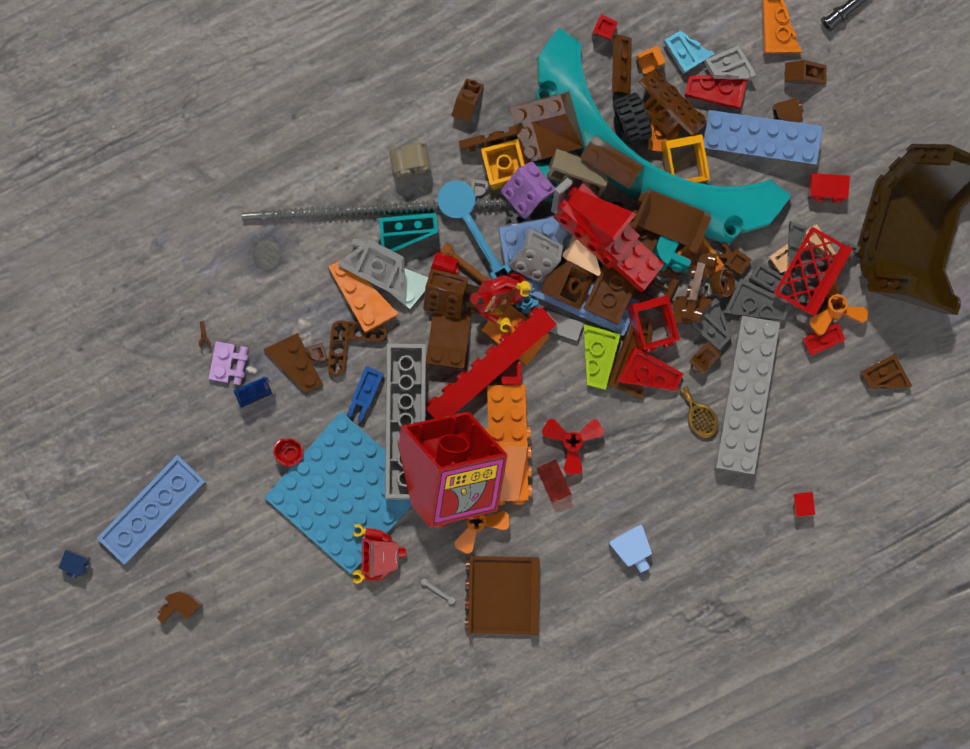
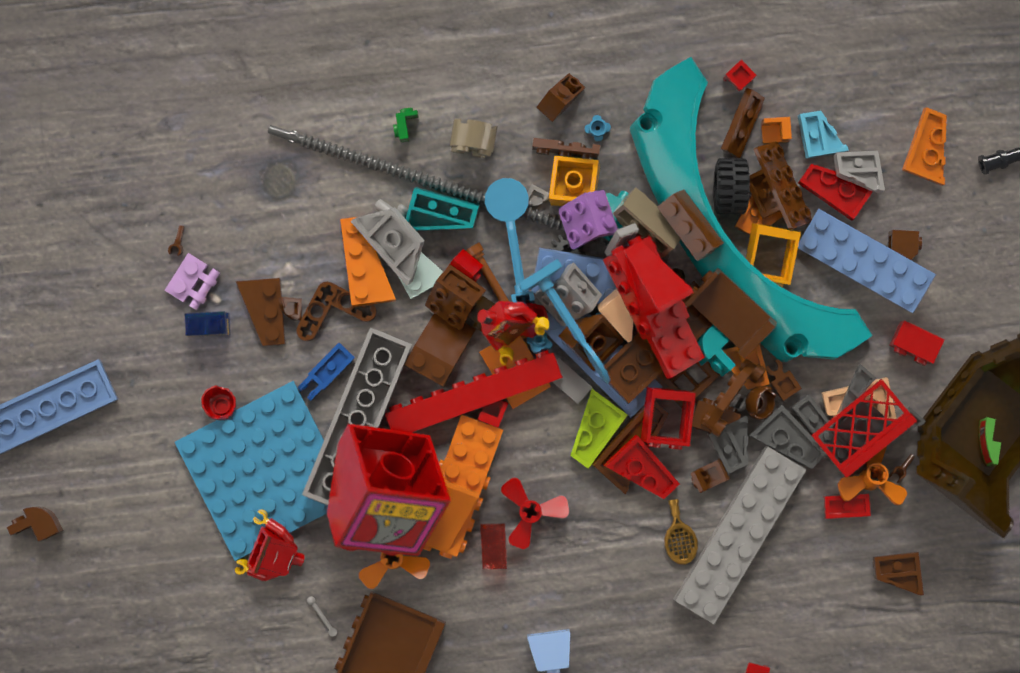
camera: 25 degrees right, 0 degrees up
reddish brown slope [510,91,585,163] -> none
reddish brown slope [784,60,827,84] -> none
none -> green bracket [393,108,419,143]
none -> dark azure piece [518,259,611,383]
none -> dark azure plate [585,115,611,142]
none -> reddish brown hand [889,454,915,483]
none -> bright green slope [979,417,1001,467]

